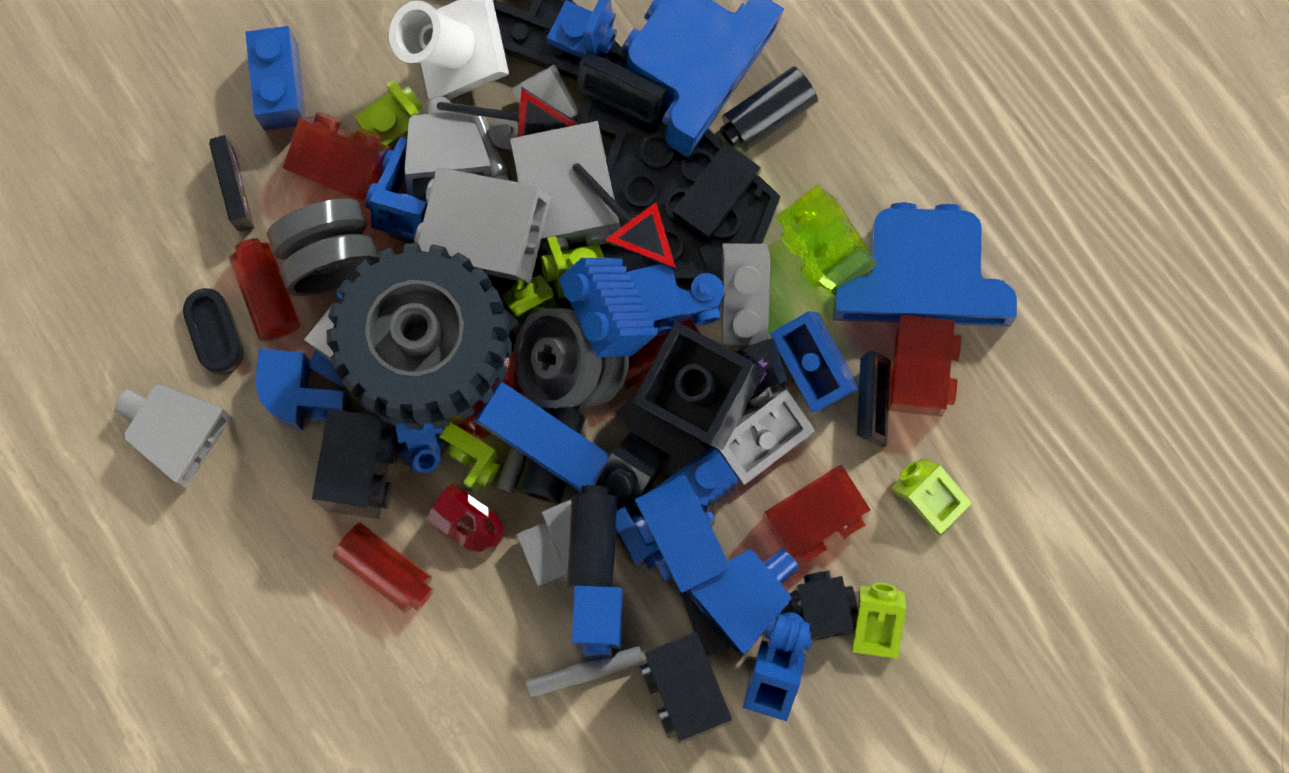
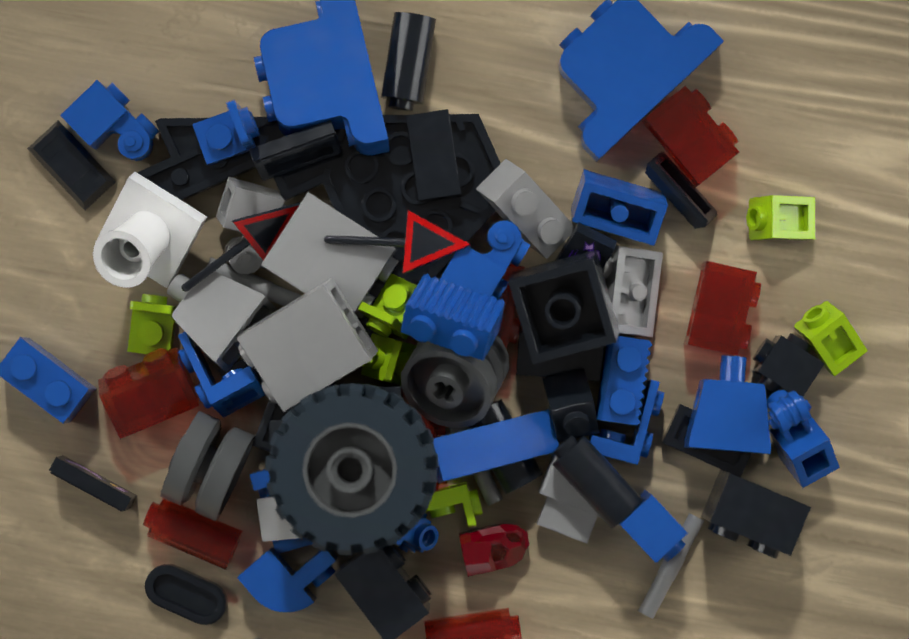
camera: 45 degrees left, 10 degrees up
blue brick [635,475,731,593] -> none
clear neon green brick [776,184,878,296] -> none

